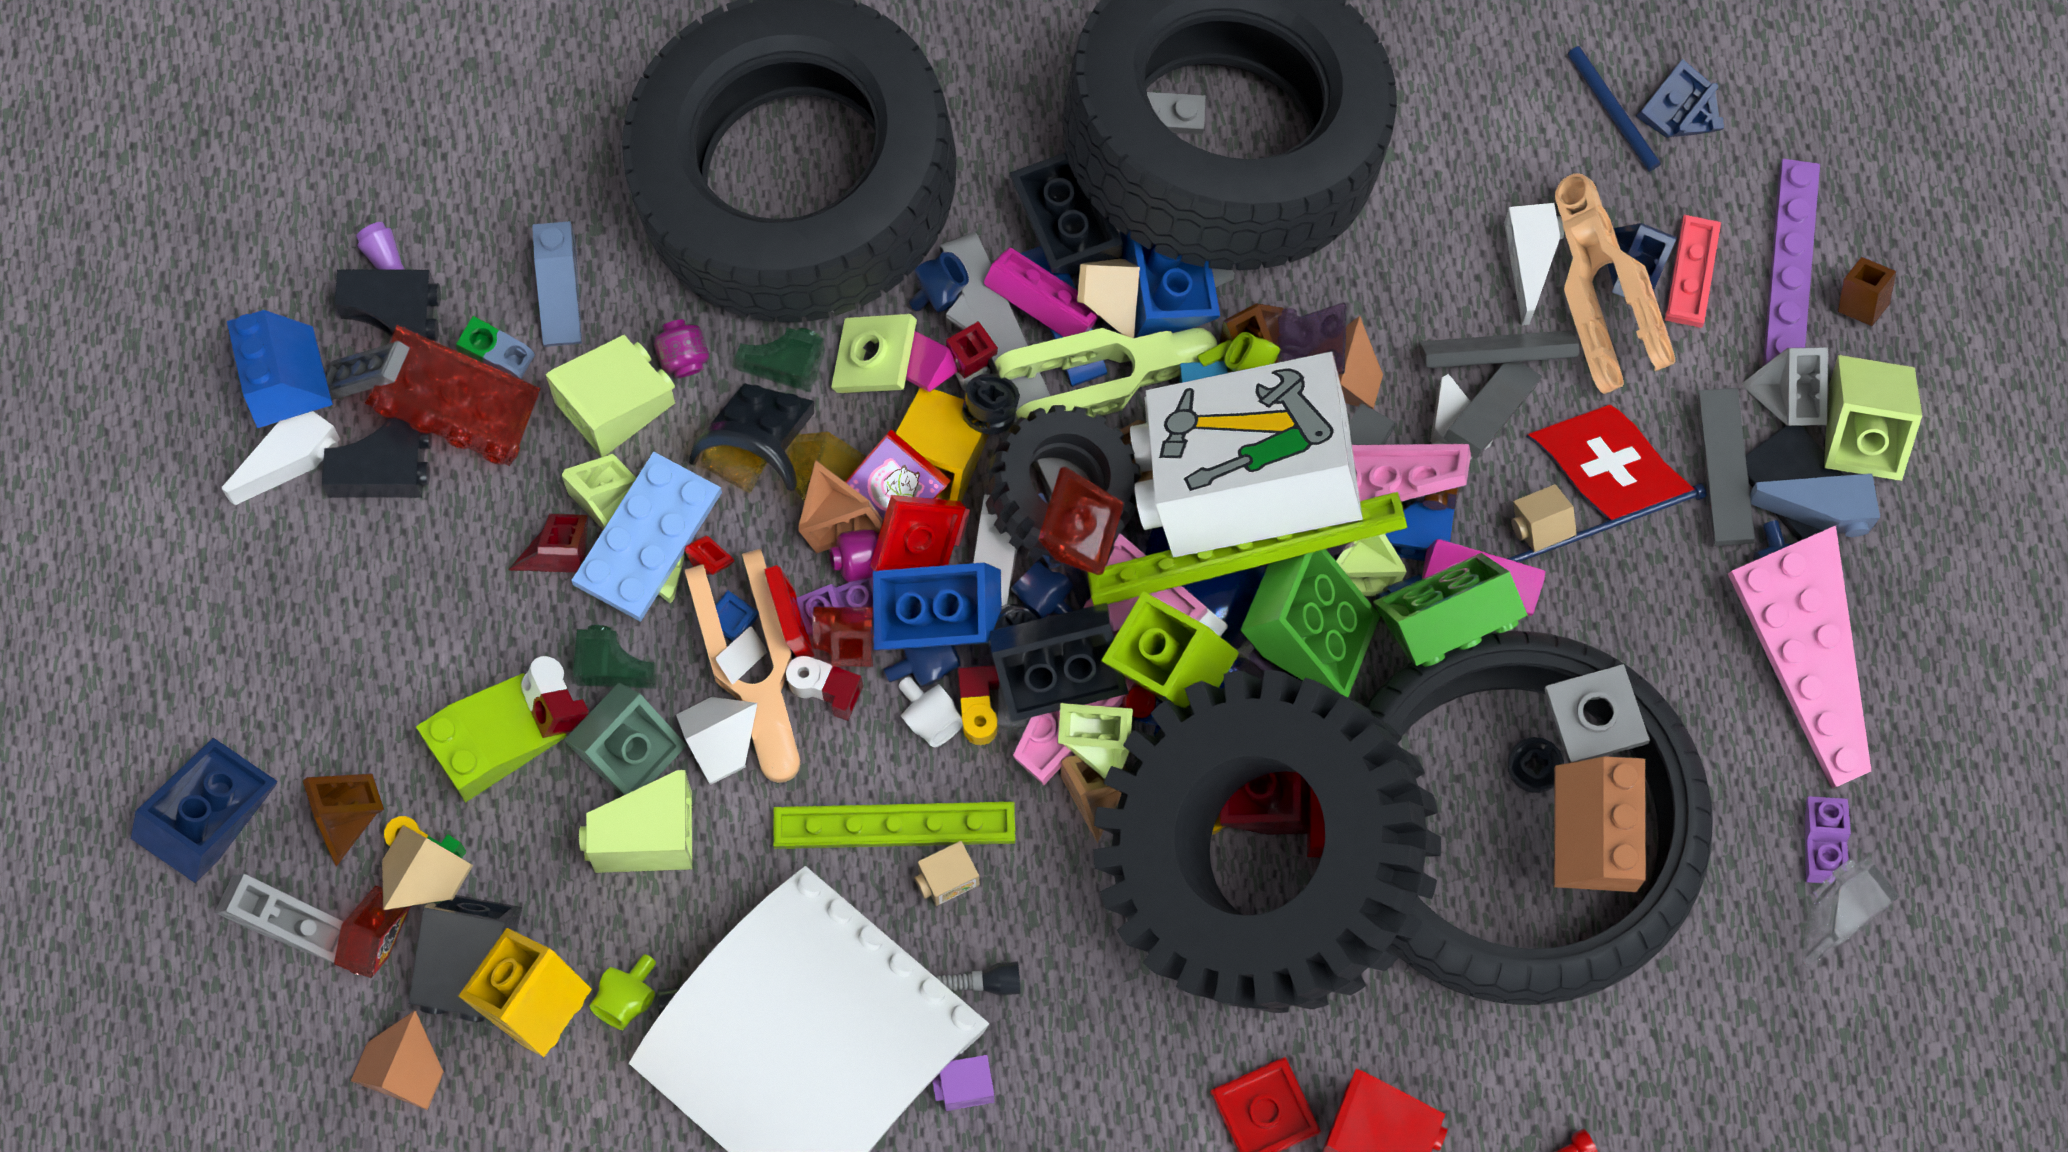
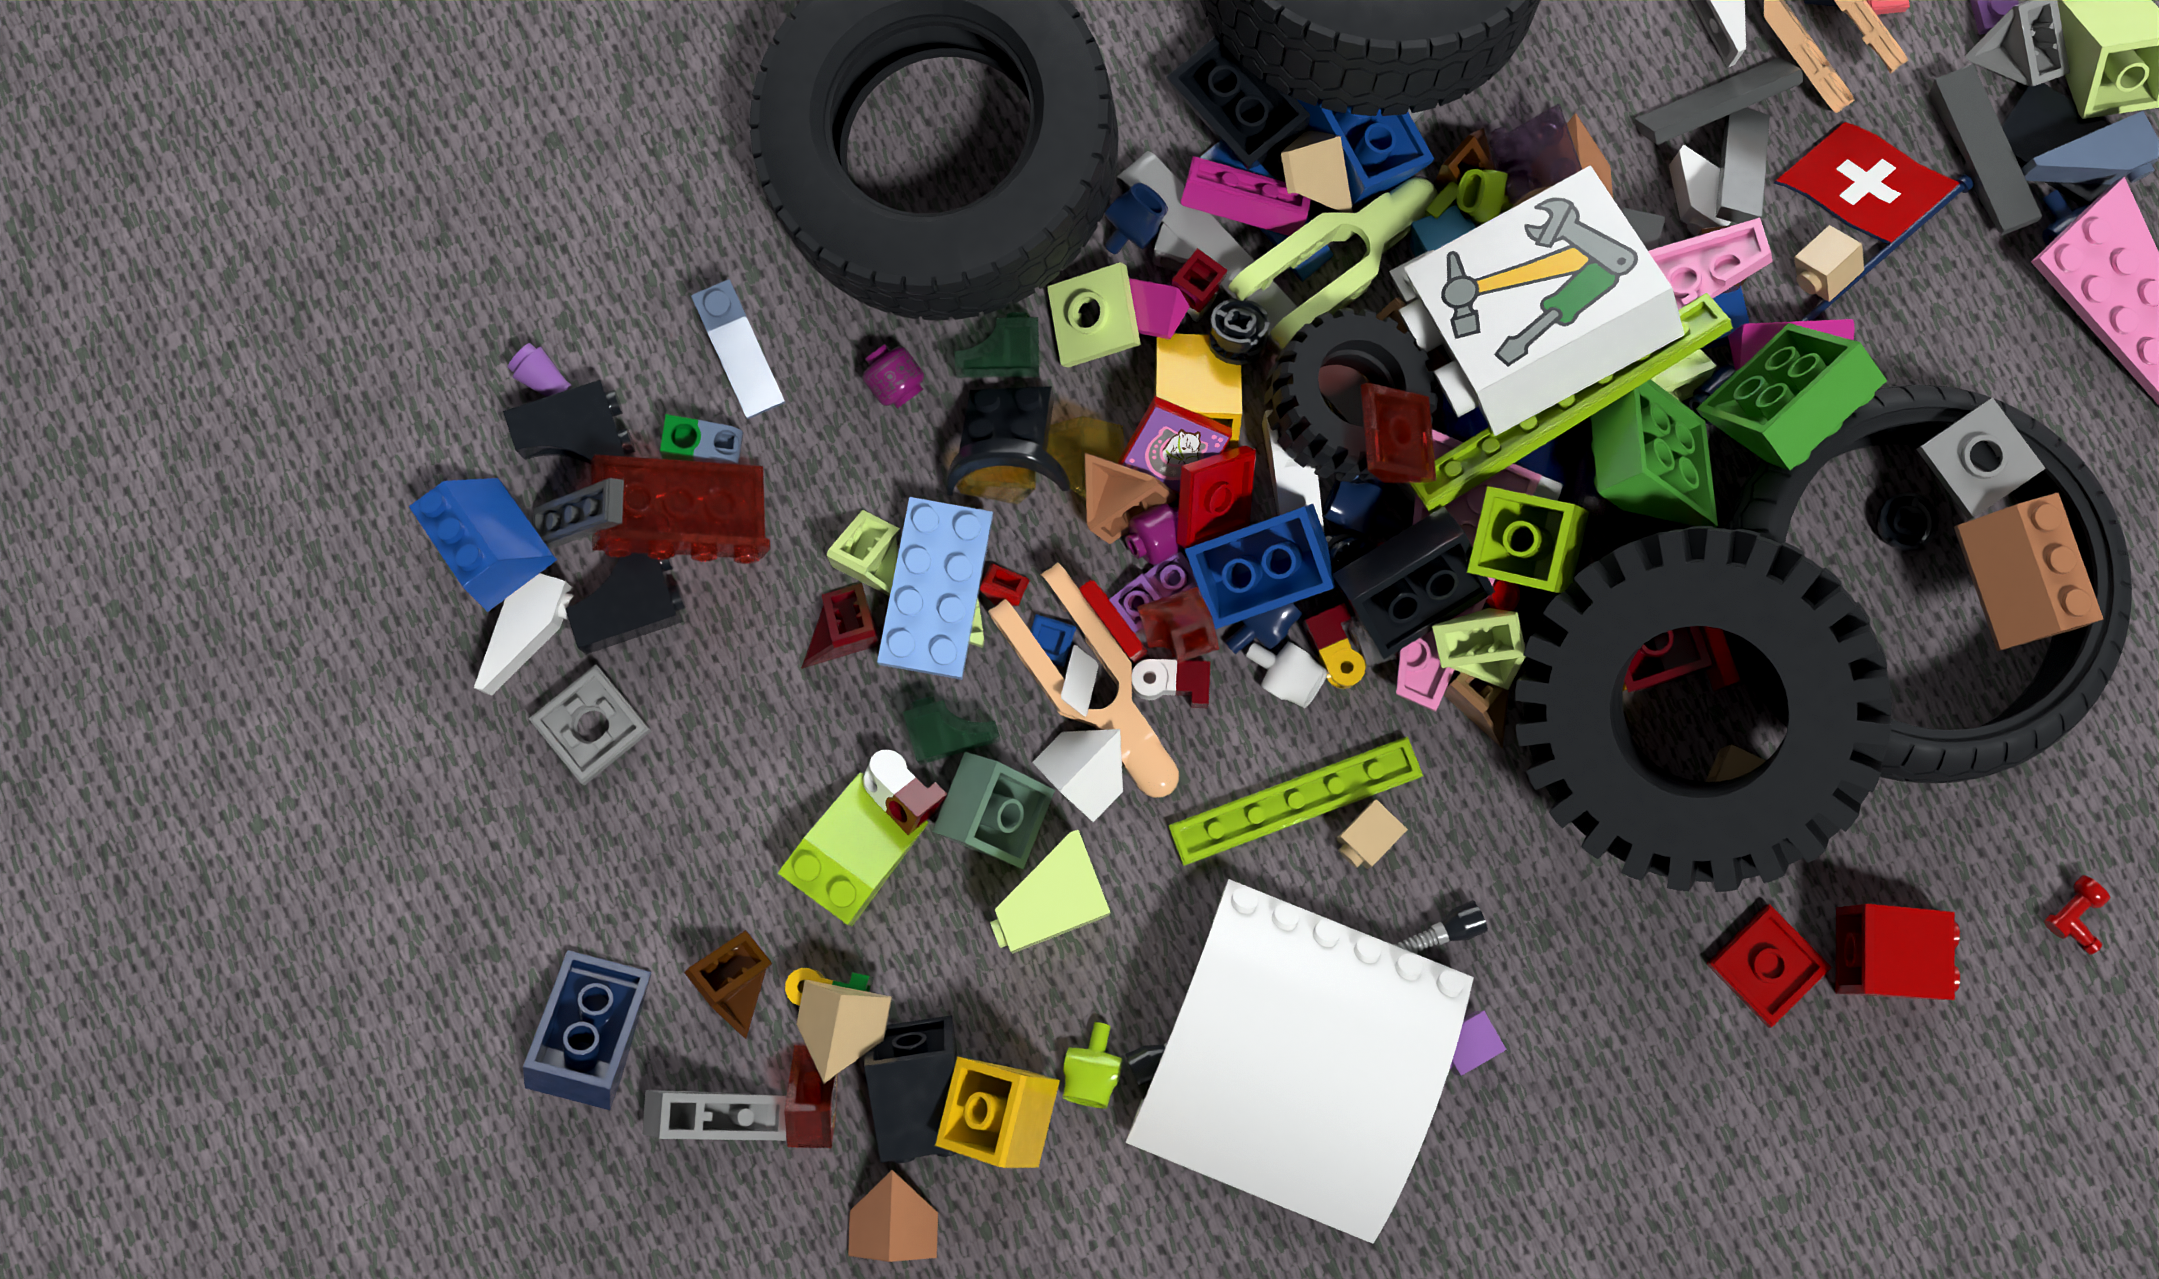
camera: 20 degrees left, 10 degrees up
yellowish green slope [546,335,675,457] -> none
none -> light grey piece [529,665,651,786]

